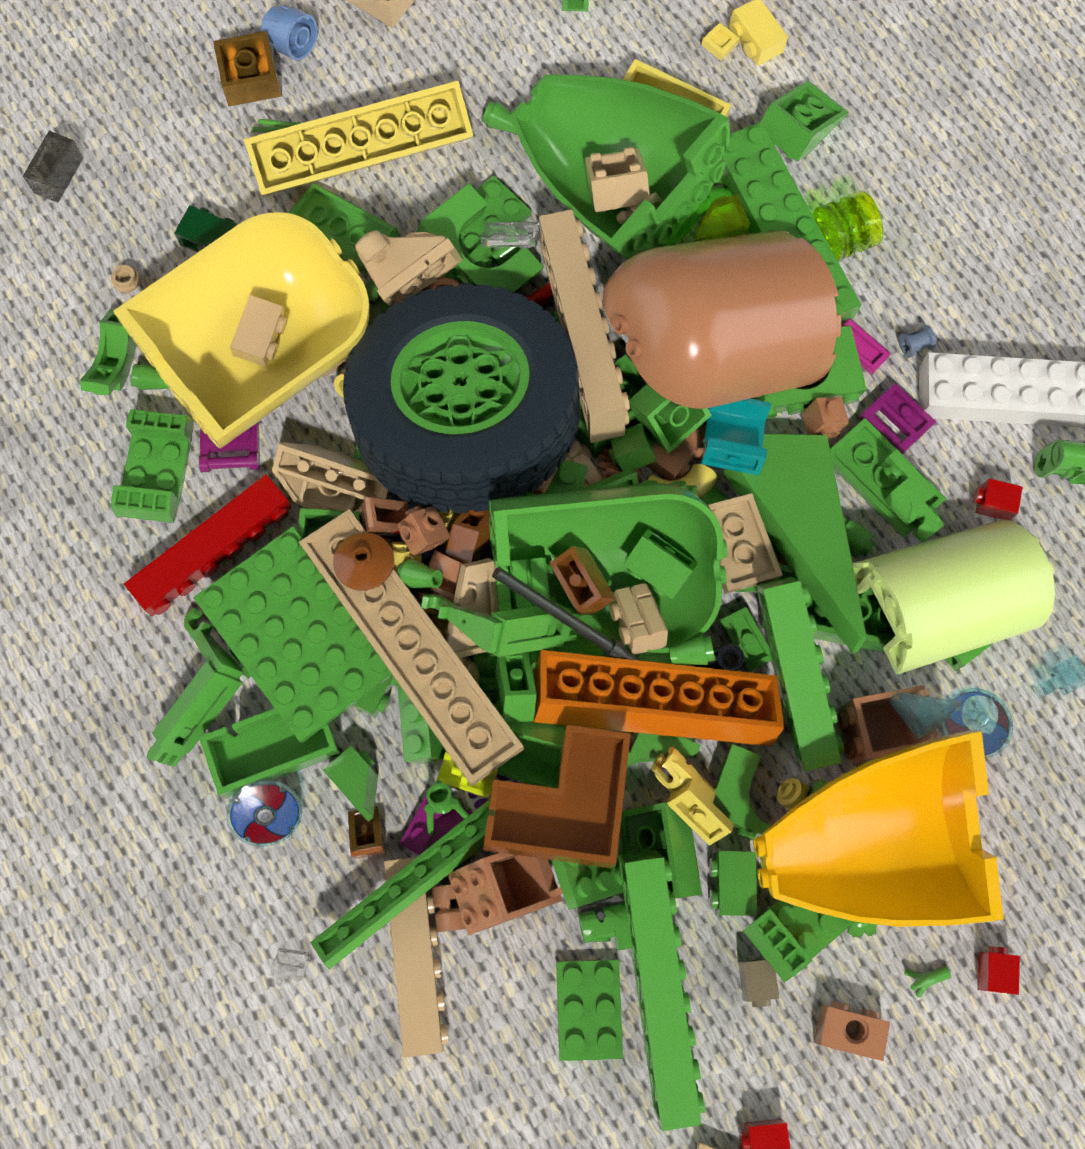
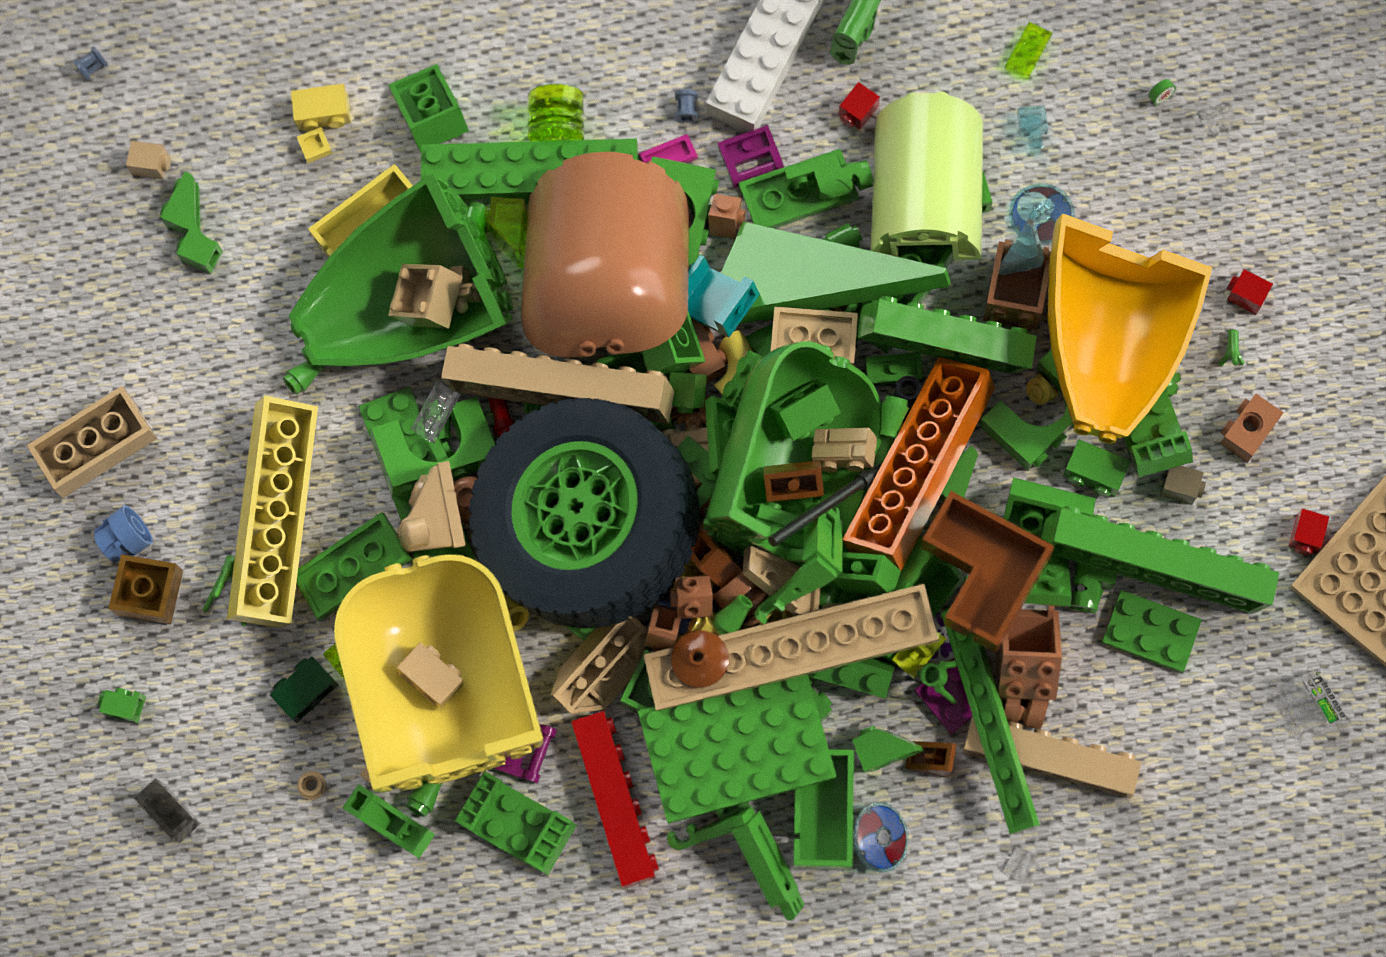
camera: 55 degrees left, 0 degrees up
light yellow plate [651,746,734,846] -> none
none -> bright green brick [98,688,146,724]

